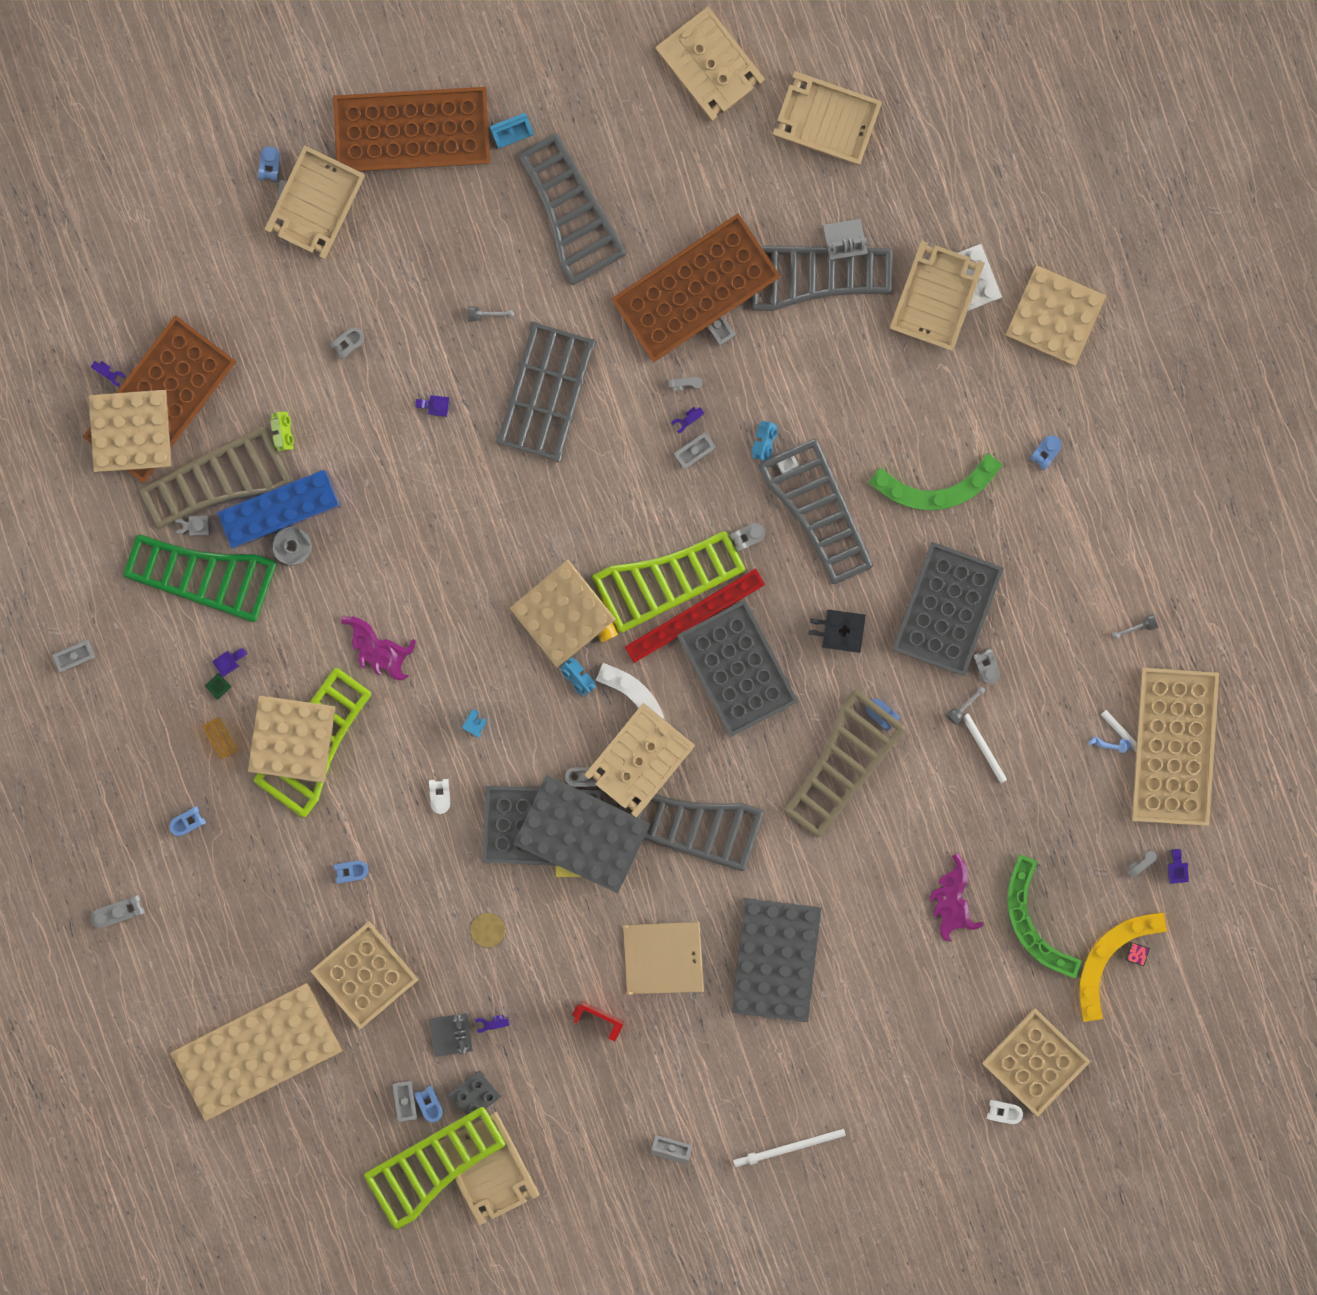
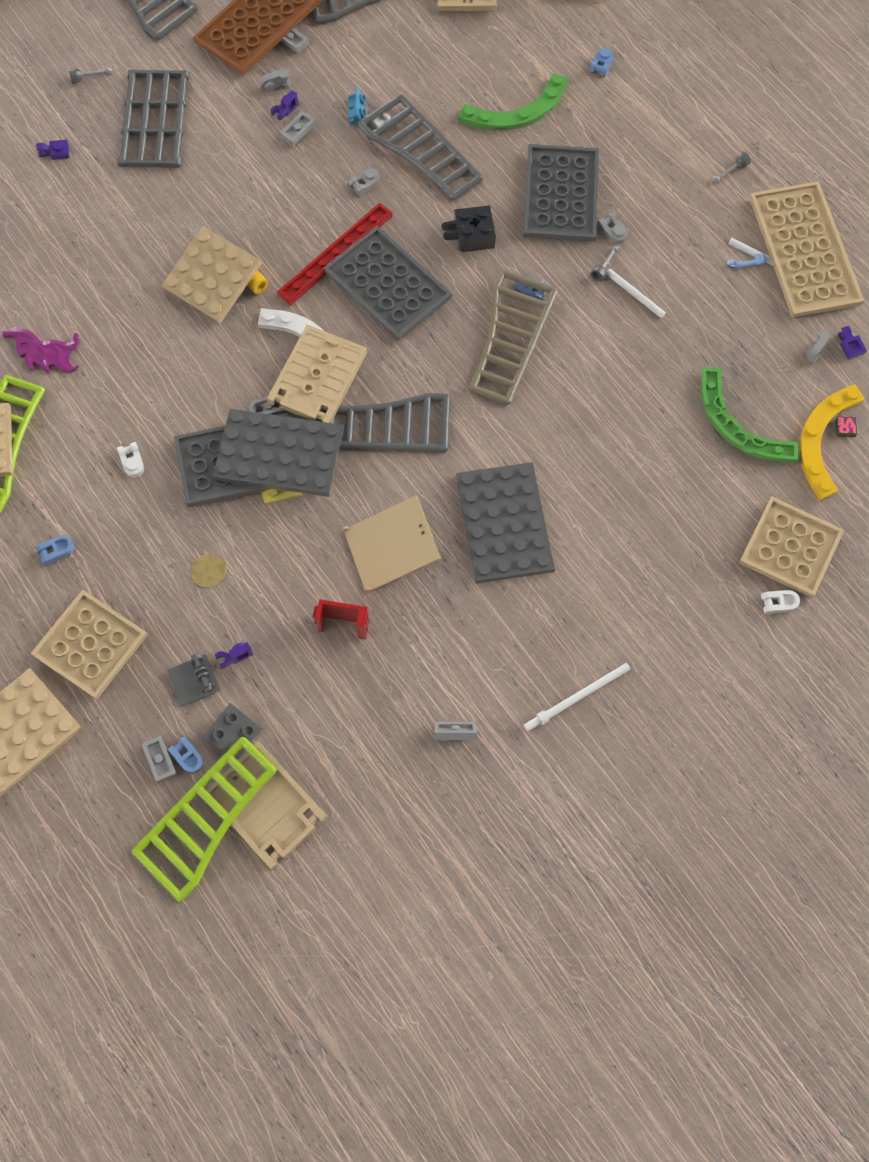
camera: 20 degrees left, 20 degrees down
dark azure hinge [462,709,486,738] -> none
dark azure hinge [559,657,596,697] -> none
lime bar [592,531,745,633] -> none
magenta piece [930,853,983,942] -> none

